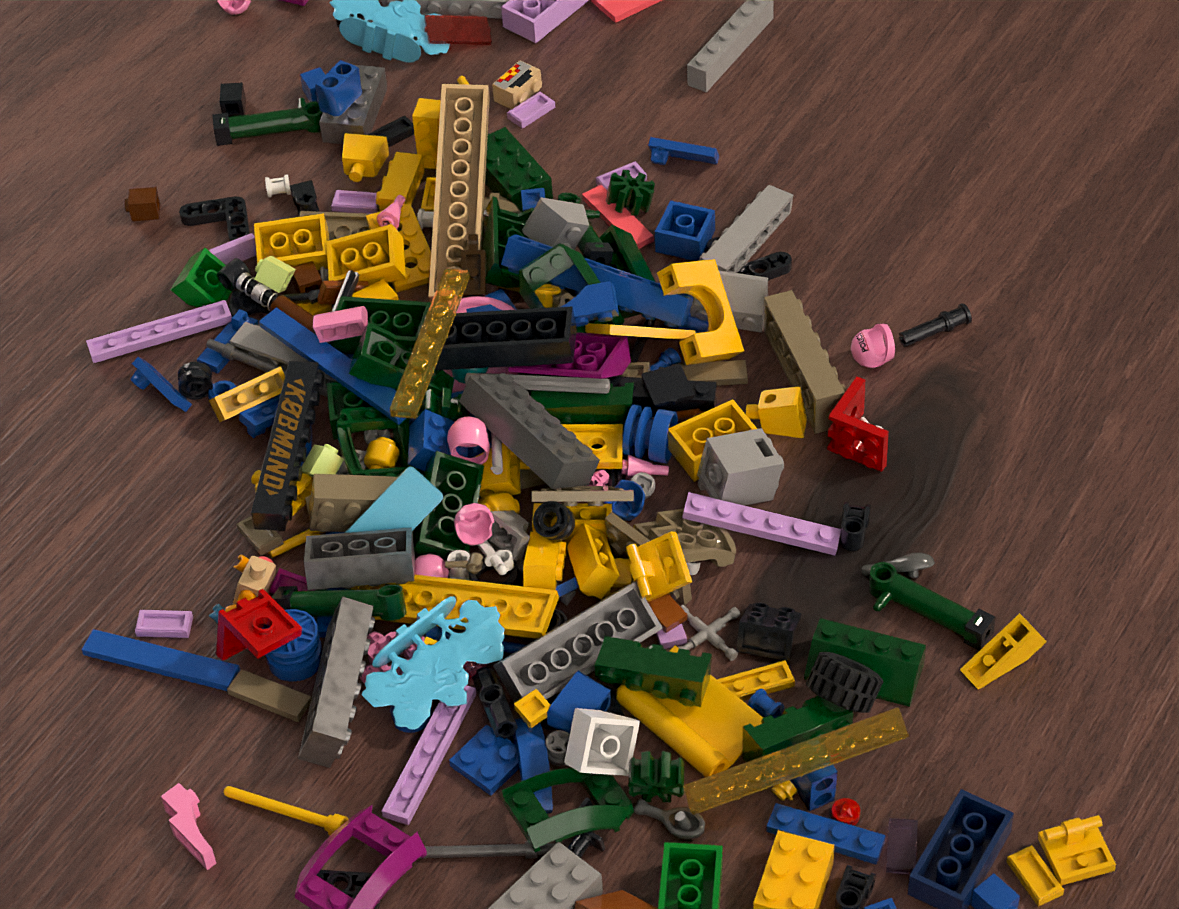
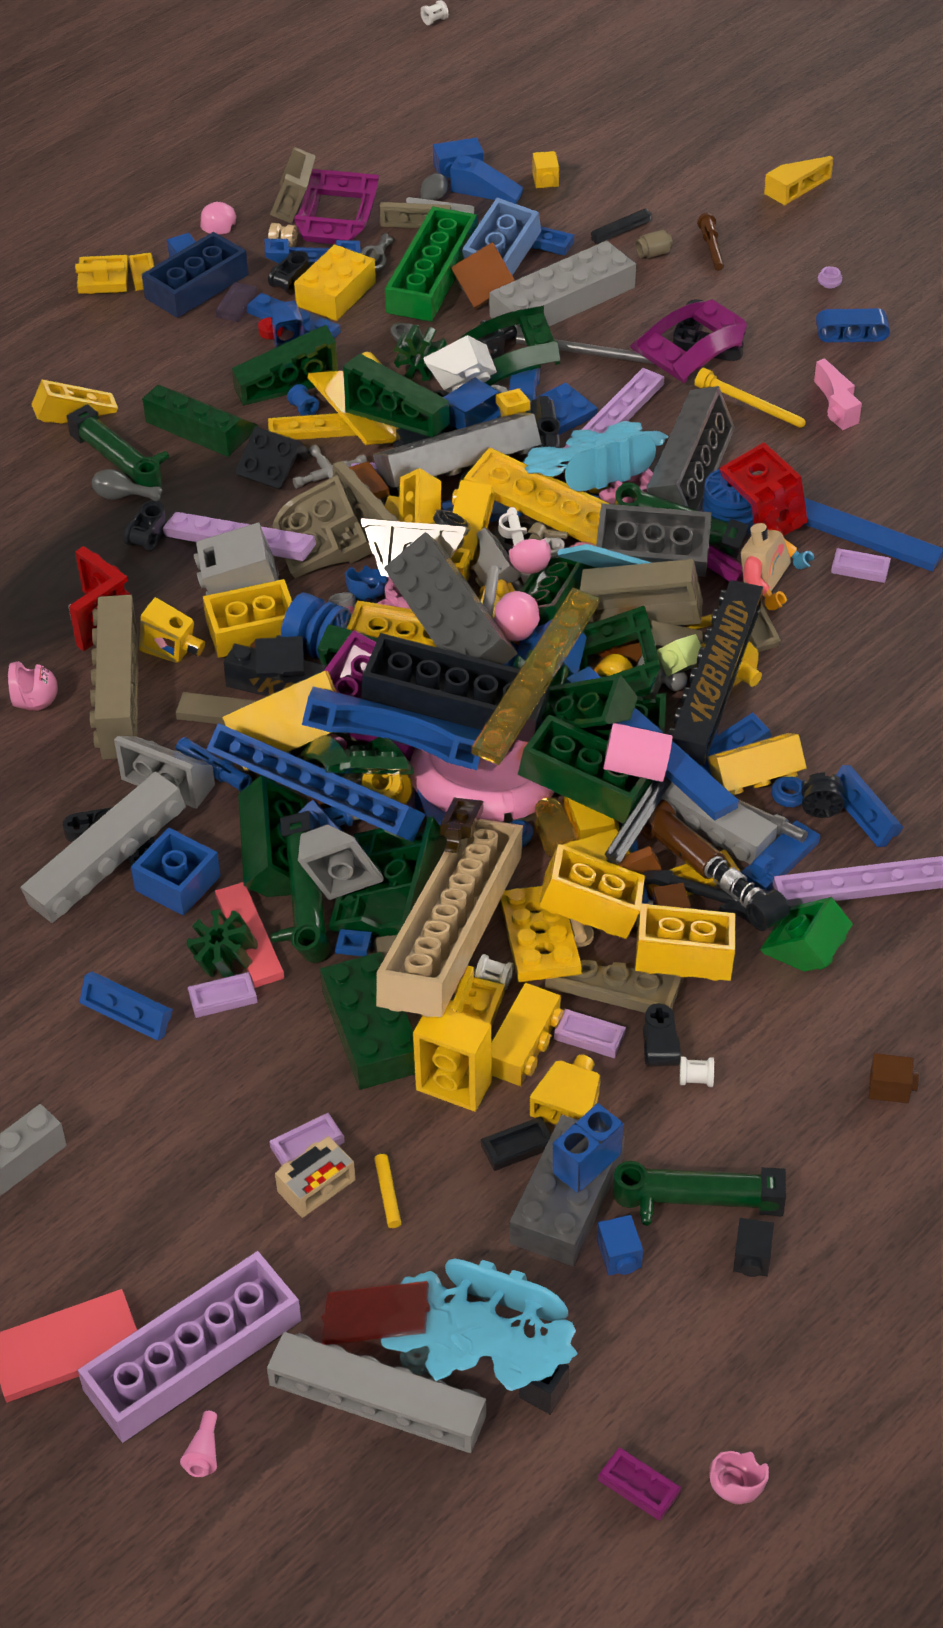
camera: 170 degrees left, 0 degrees up
black beam [179,196,250,241] -> none
lavender tile [209,233,257,265] -> none
yellowish green brick [254,256,296,293] -> none
bright pink cone [377,195,405,229] -> none
yellow plate [626,532,692,602] -> none
yellow arch [657,259,744,365] -> none
clear yellow plate [683,707,910,815] -> none
black tyre [806,652,883,713] -> none

